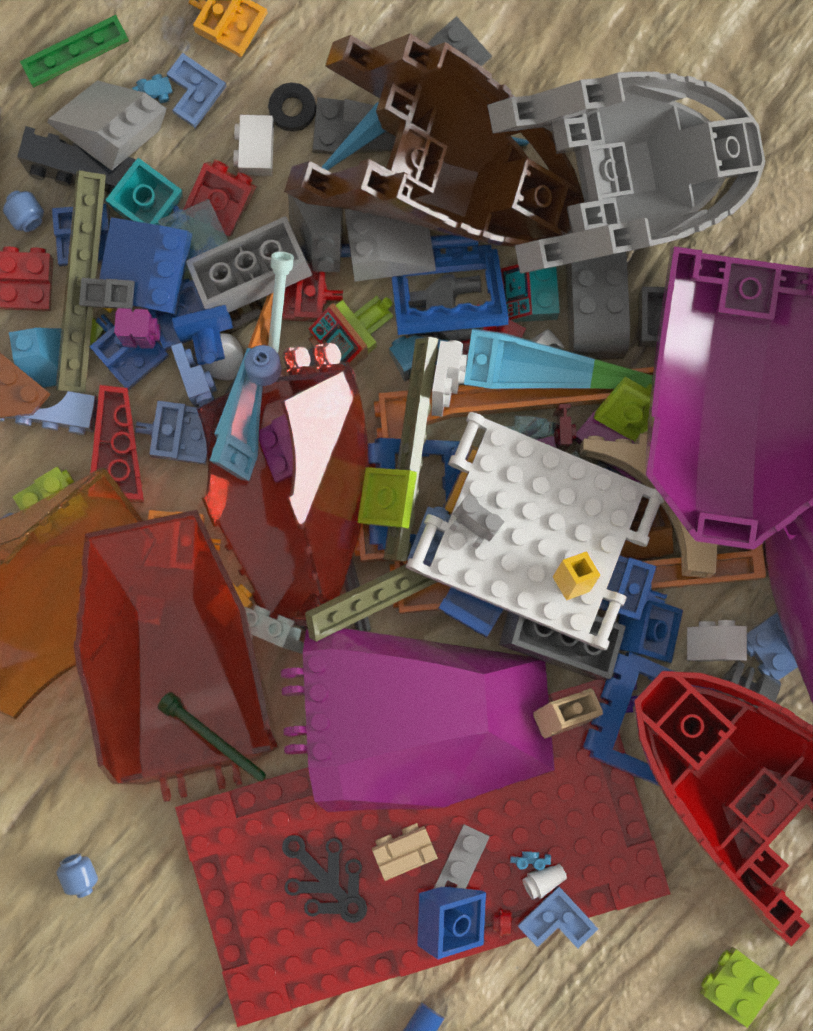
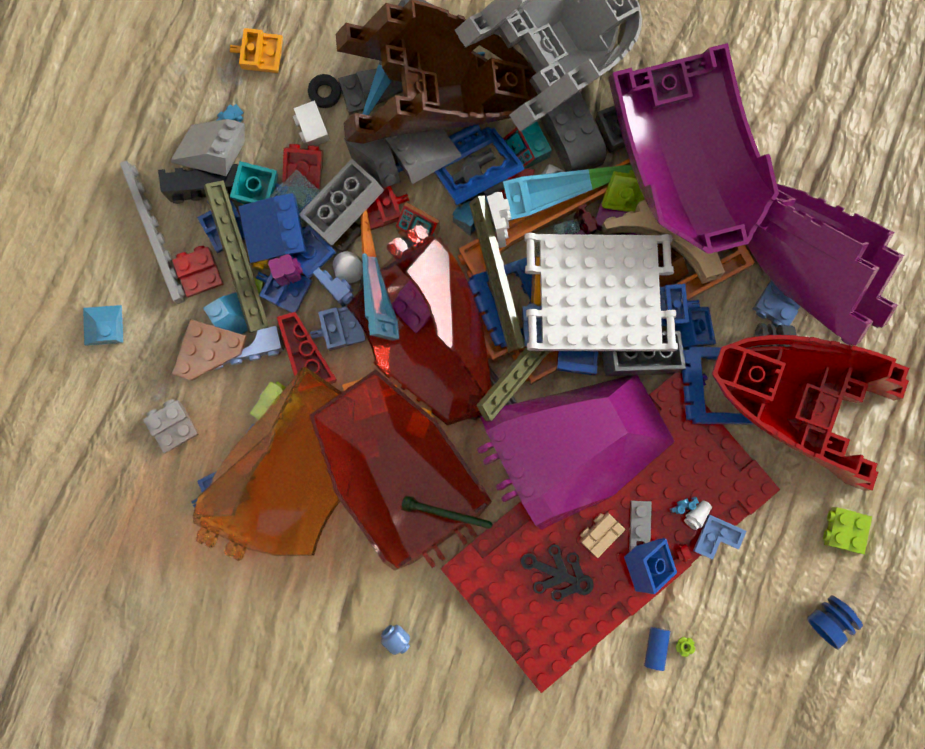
camera: 20 degrees left, 0 degrees up
medium blue head [3,191,44,232] -> none
green plate [20,15,129,88] -> none
dark grey slope [79,278,135,309] -> none
medium blue plate [167,53,227,128] -> none
blue piece [172,305,233,365] -> none
light aqua plate [235,605,304,654] -> none
medium blue head [244,345,282,386] -> none
light aqua piece [268,252,294,353] -> none
lime piece [335,296,394,354] -> none
lime plate [358,467,417,529] -> none
light grey piece [449,494,505,549] -> none
tan brick [533,689,603,738] -> none
yellow brick [553,551,600,601] -> none
white brick [687,620,747,662] -> none

